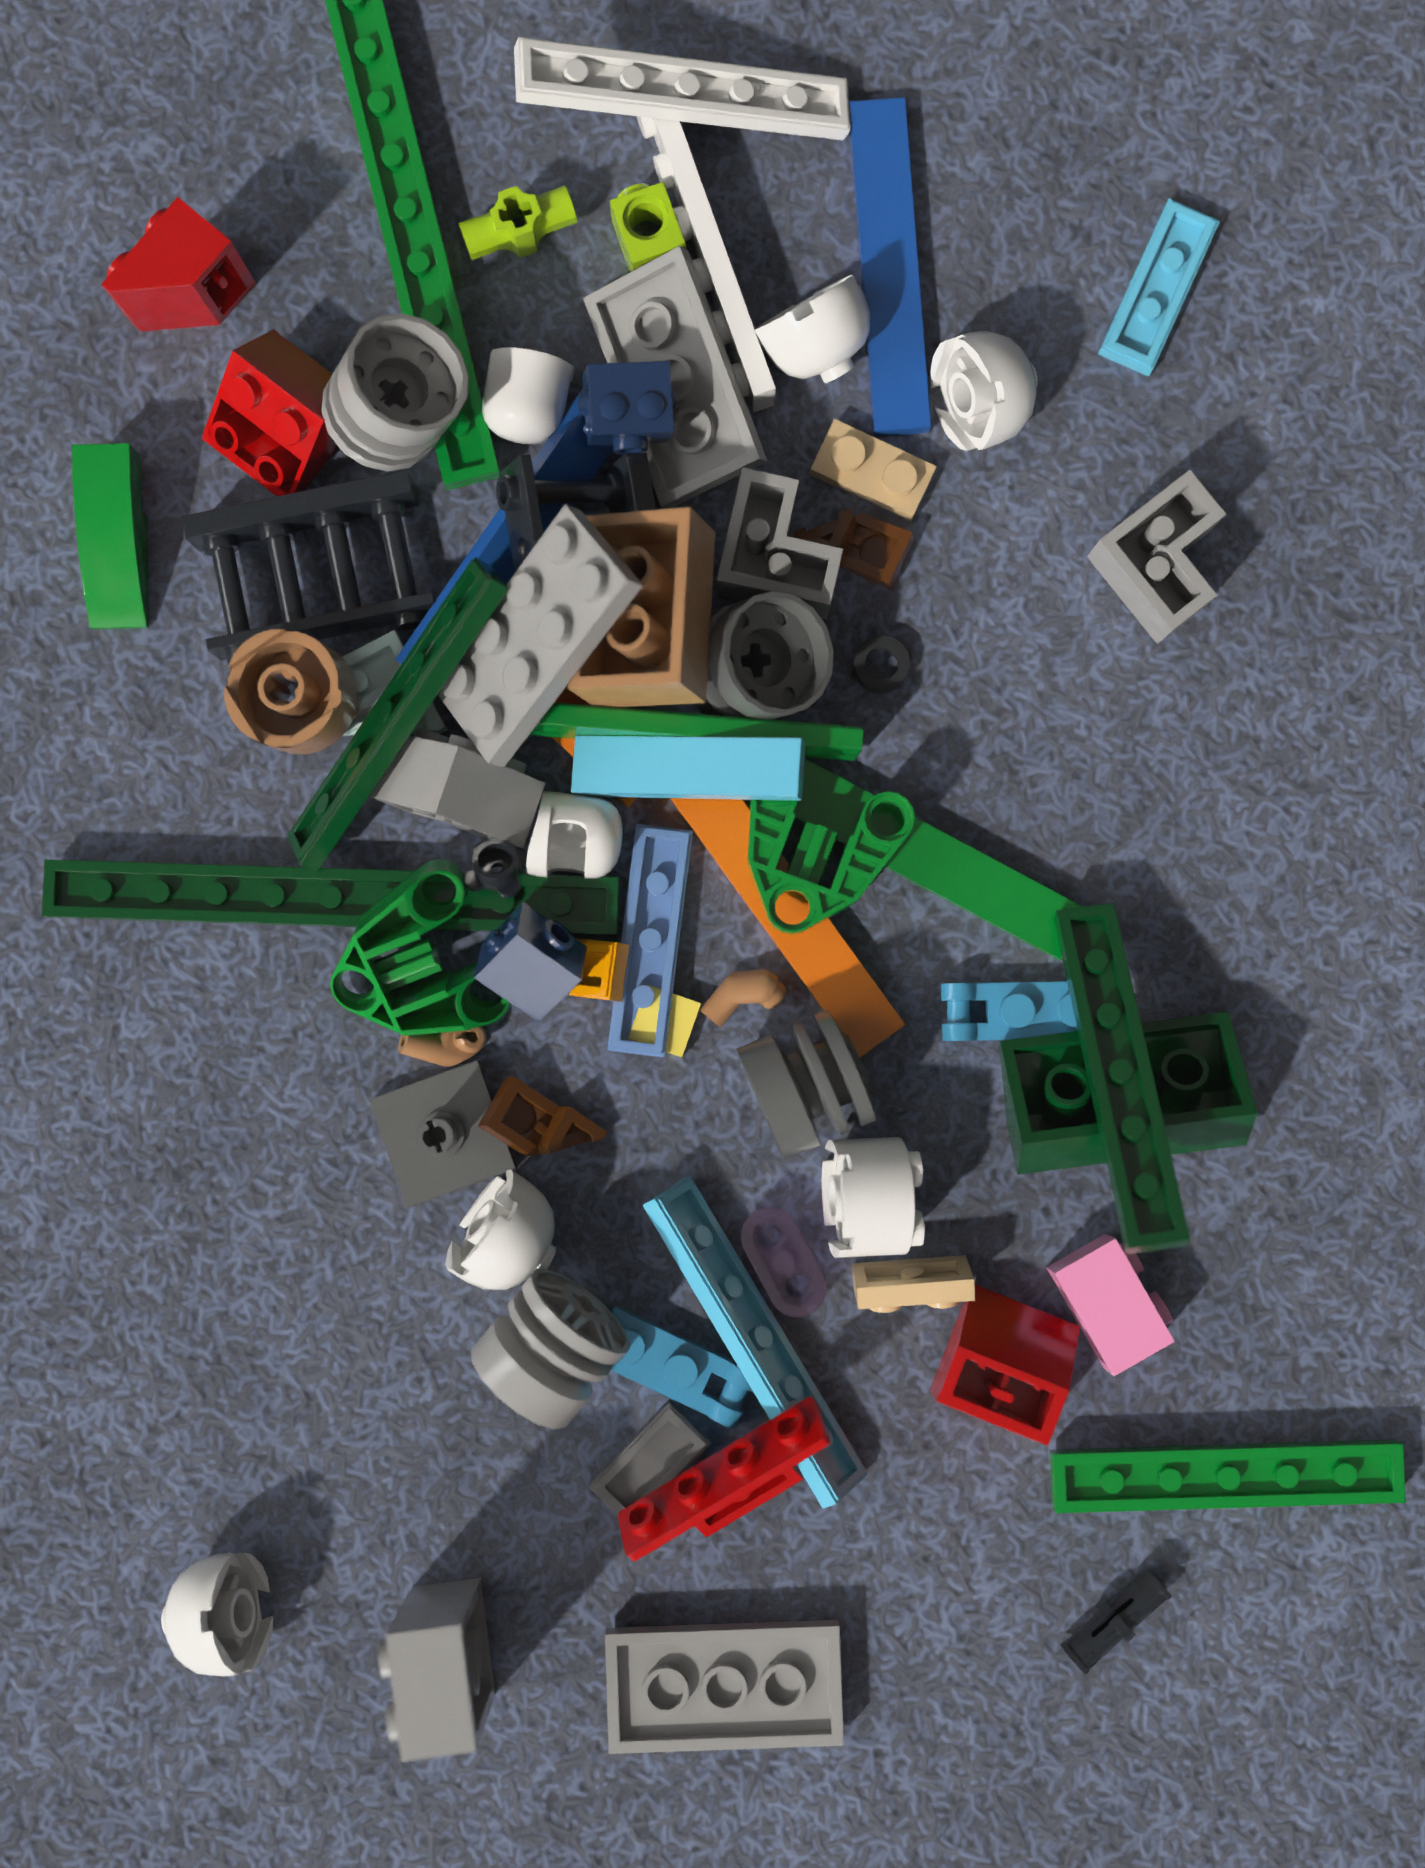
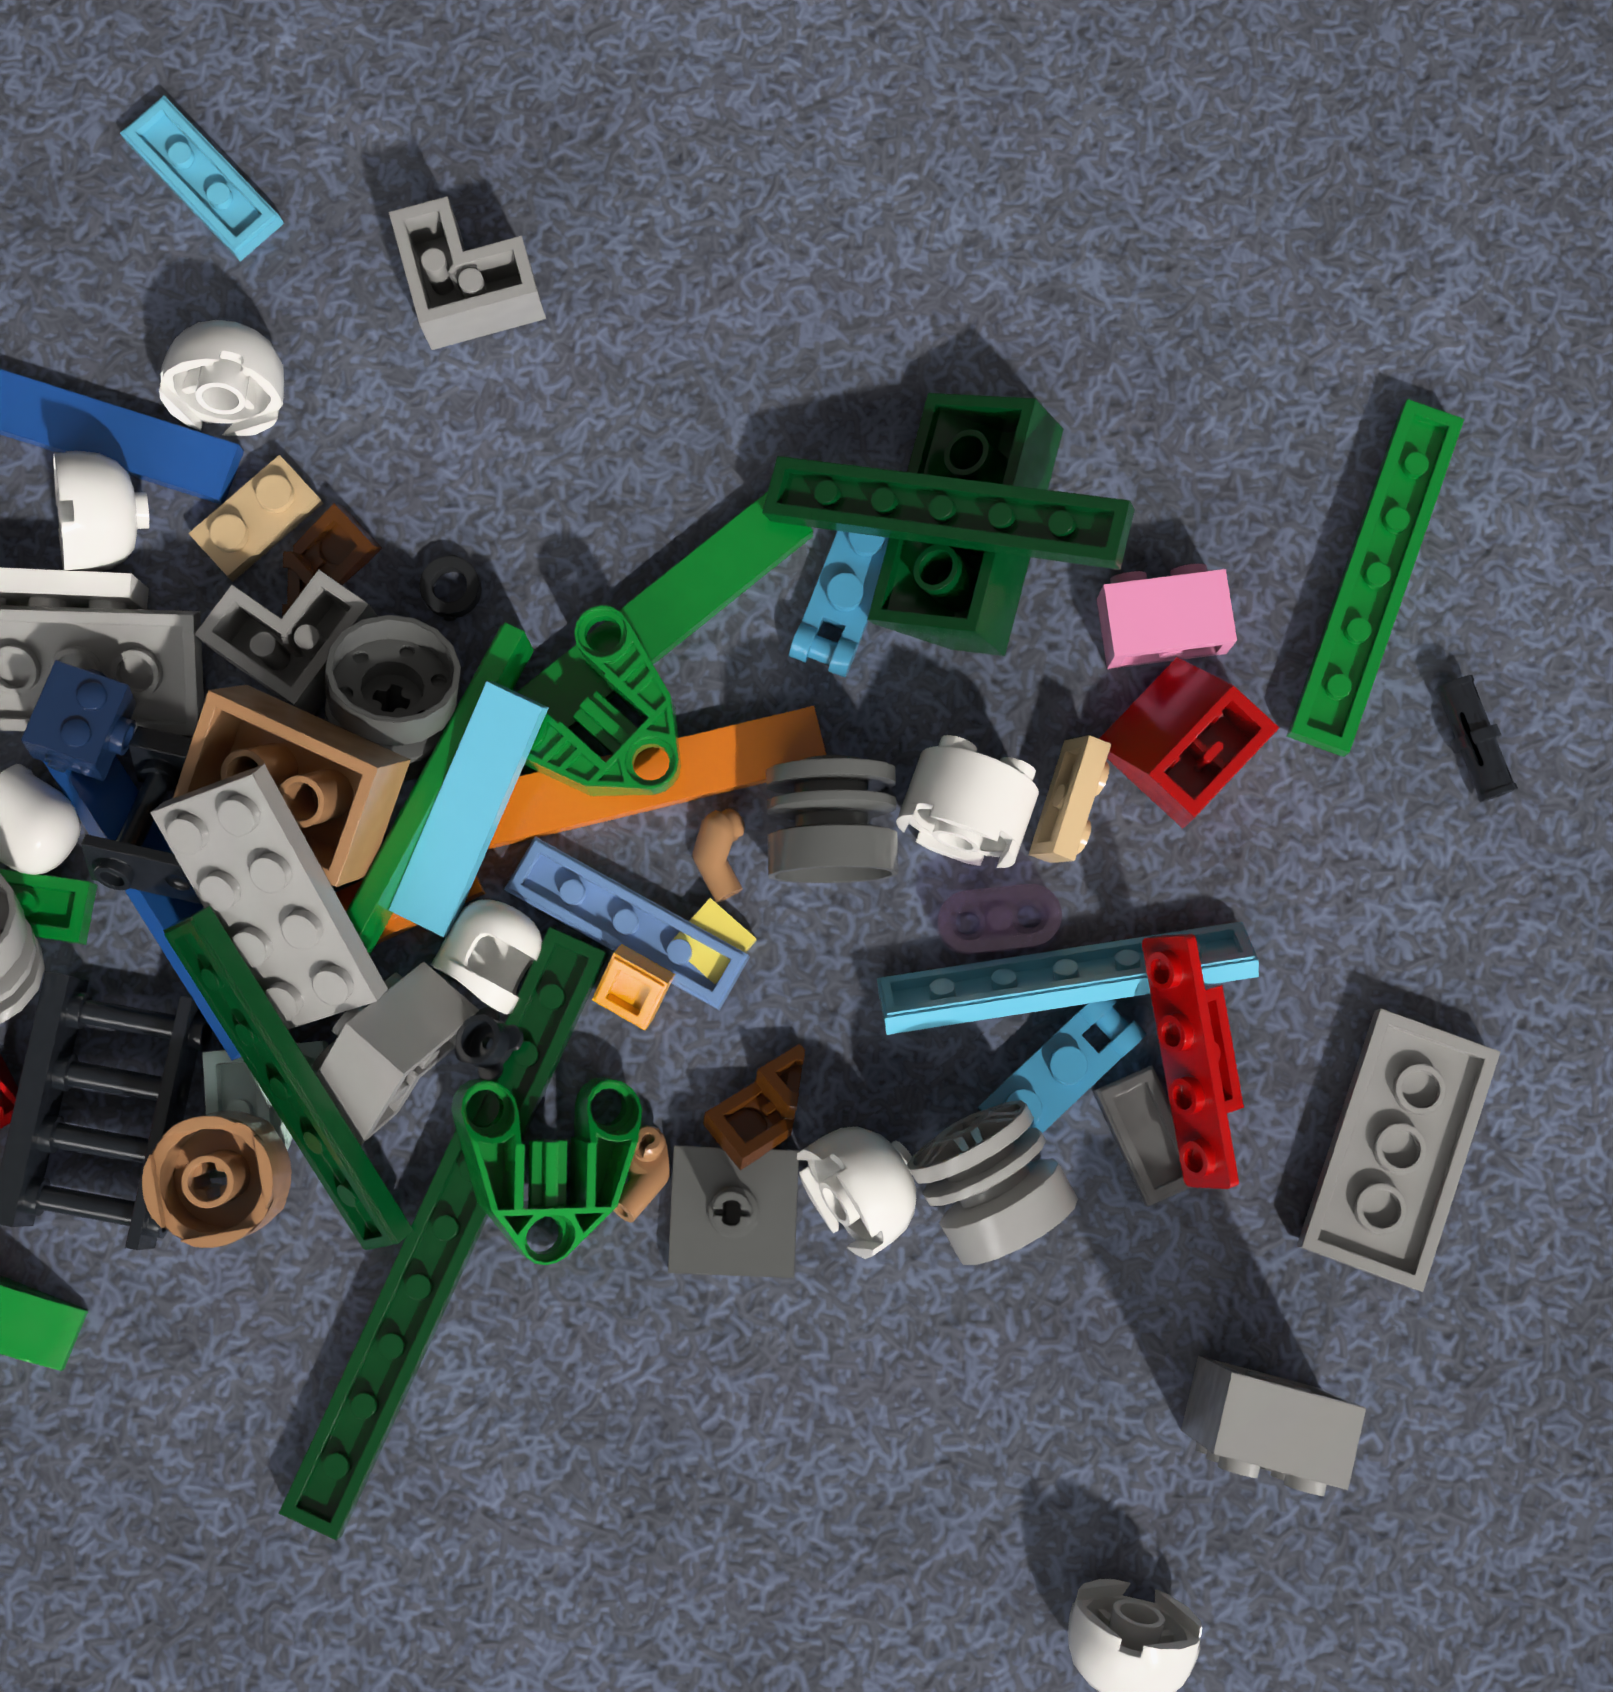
camera: 65 degrees left, 5 degrees down
head [474,902,587,1022] -> none

